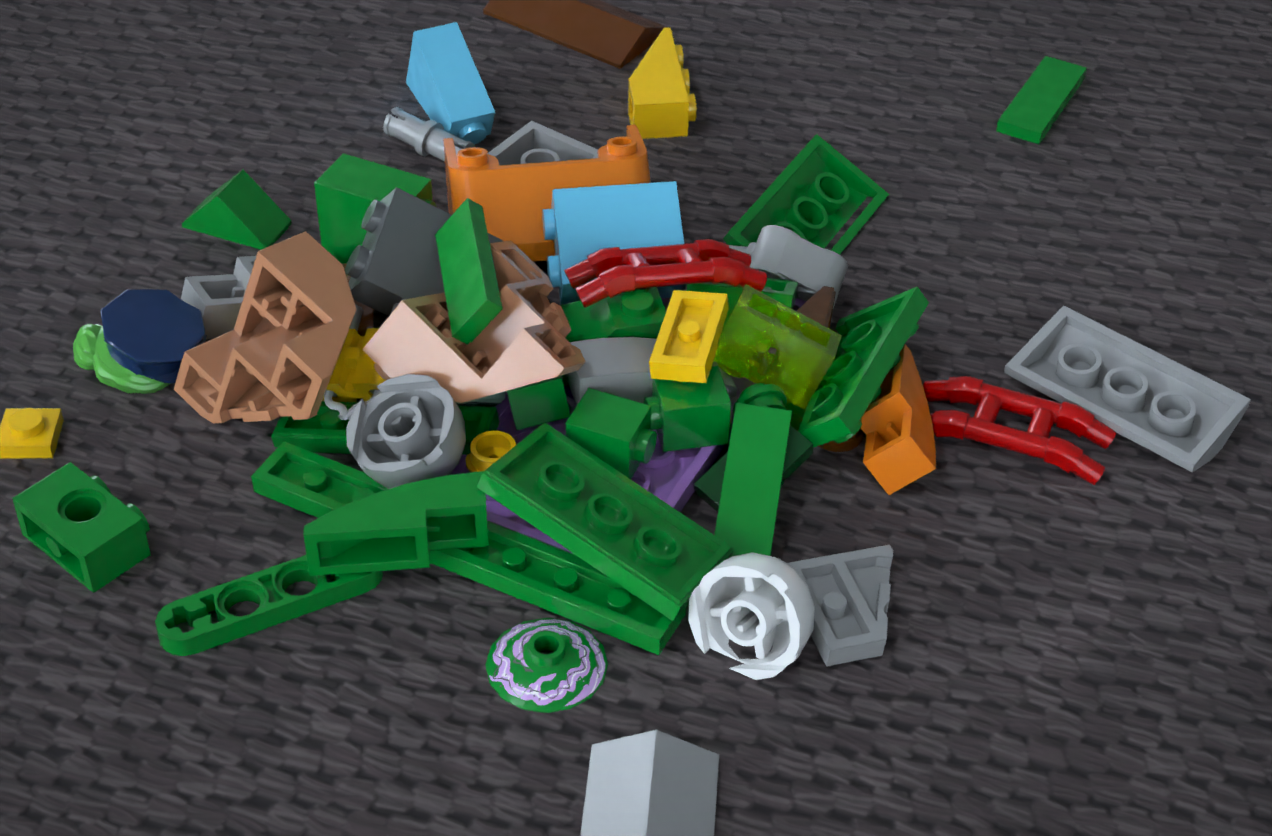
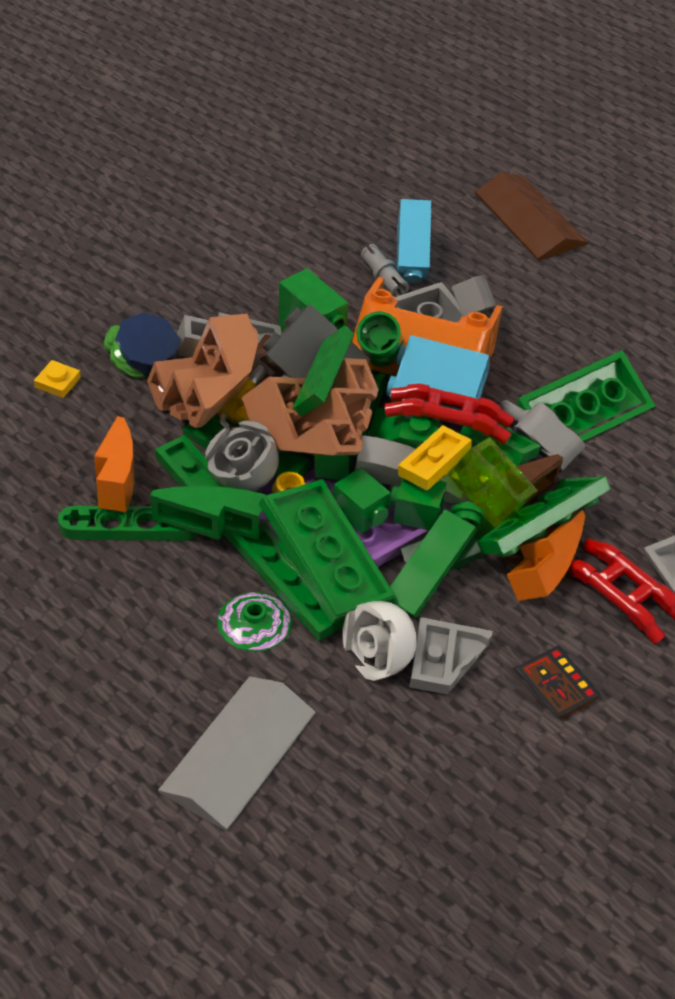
camera: 25 degrees right, 5 degrees up
green brick [12,462,151,593] -> none
green slope [181,169,292,250] -> none
yellow slope [628,27,696,139] -> none
none -> orange slope [94,416,135,512]
none -> green wheel [356,311,404,367]
none -> light grey slope [451,275,496,316]
none -> piece [515,645,601,718]

